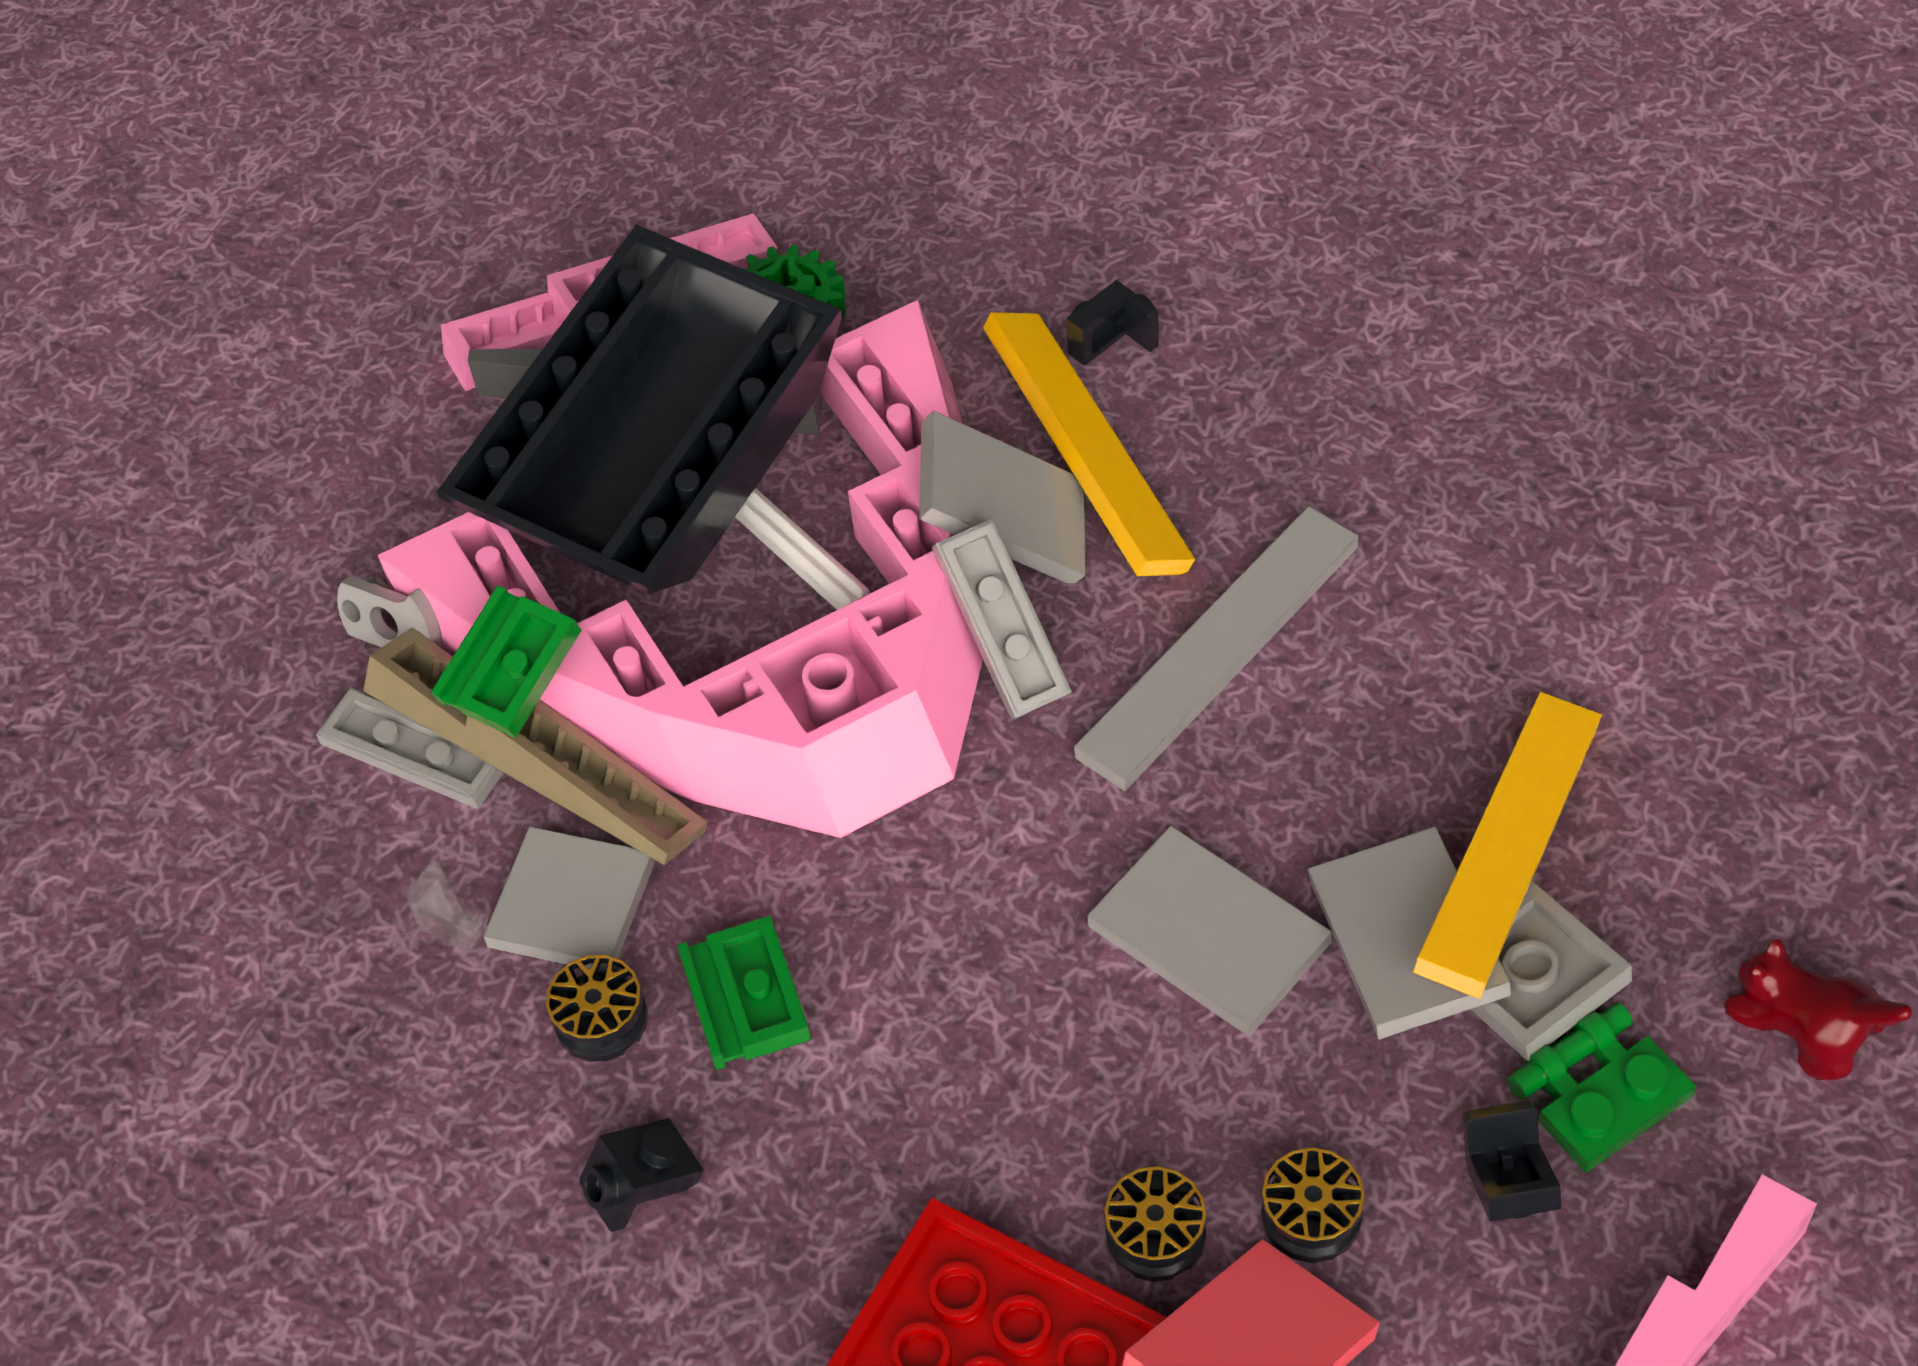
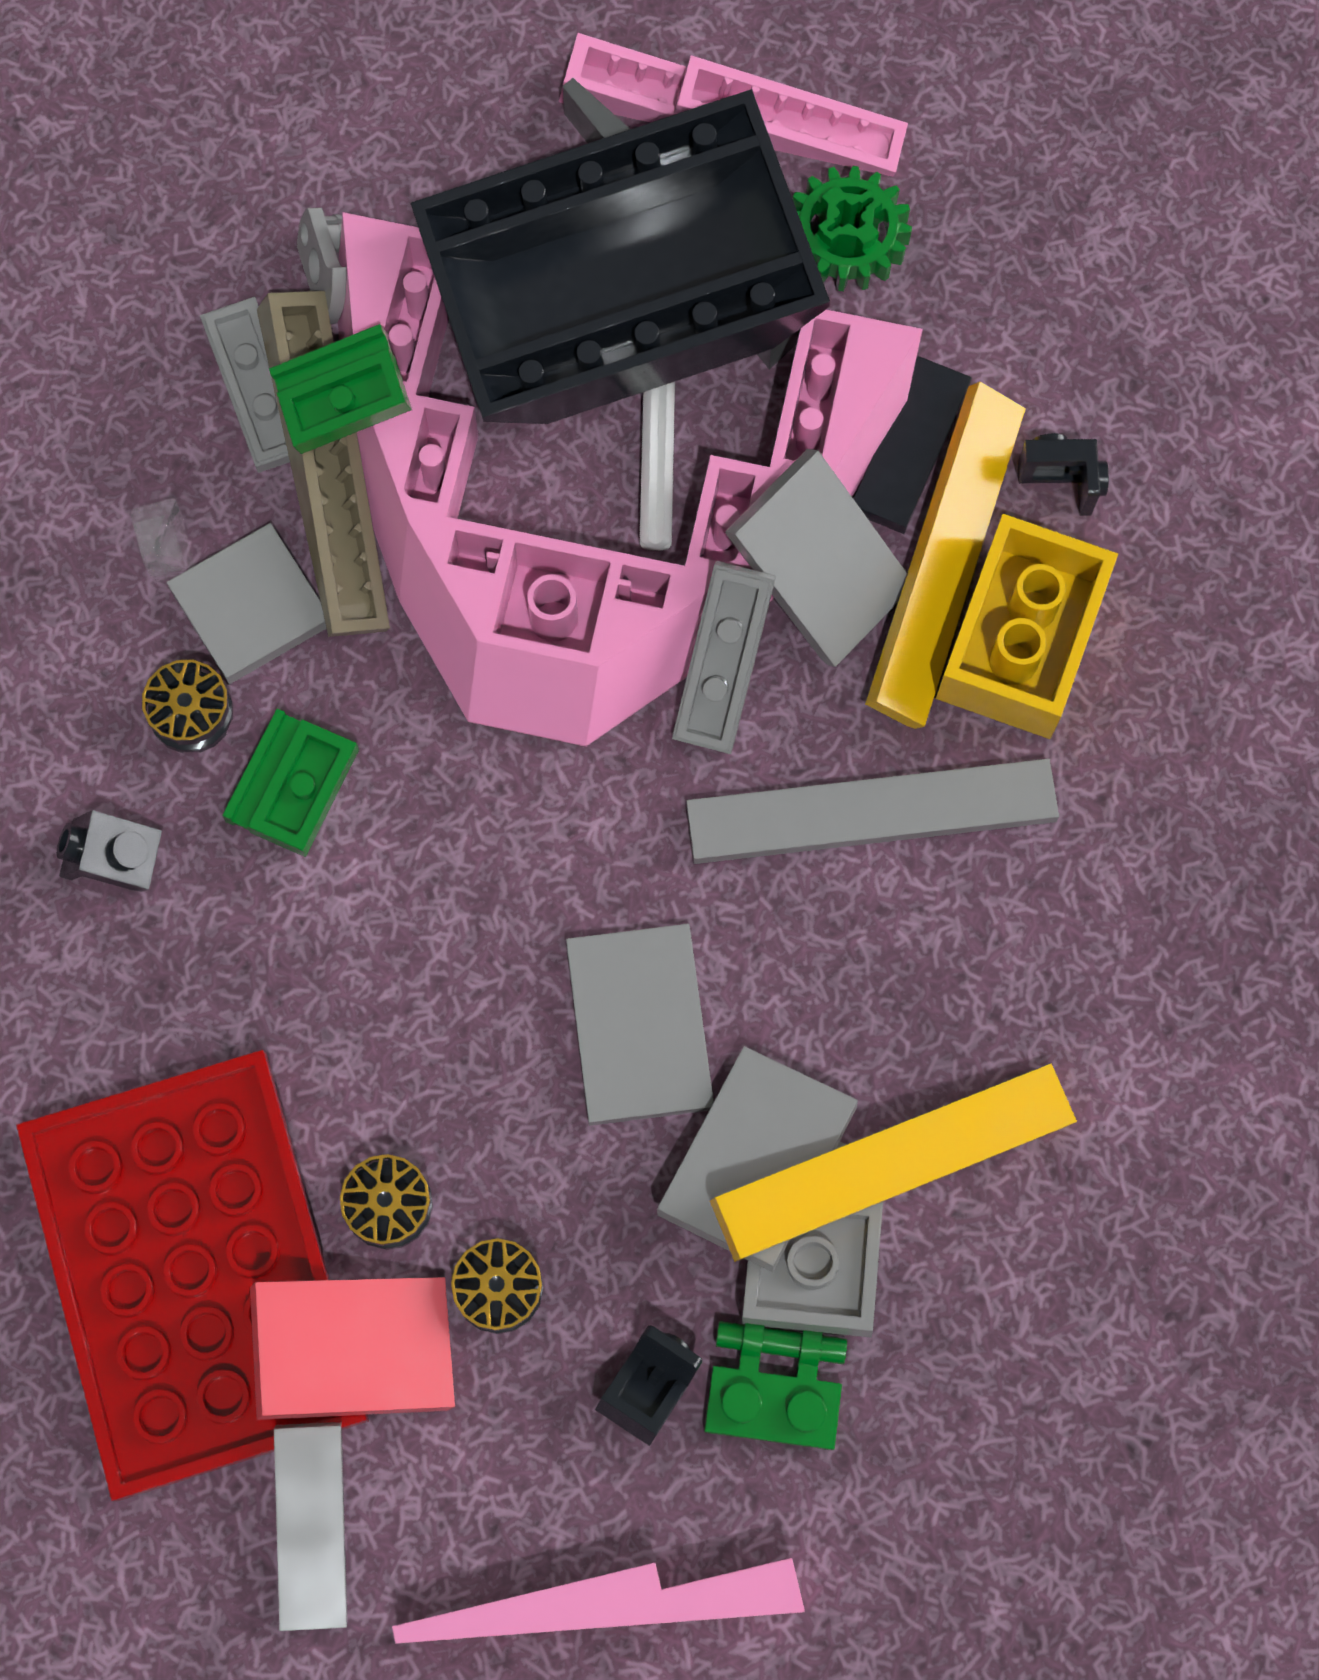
camera: 35 degrees right, 20 degrees up
dark red animal [1724,939,1912,1080] -> none
none -> black tile [854,356,972,534]
none -> yellow brick [936,514,1118,739]

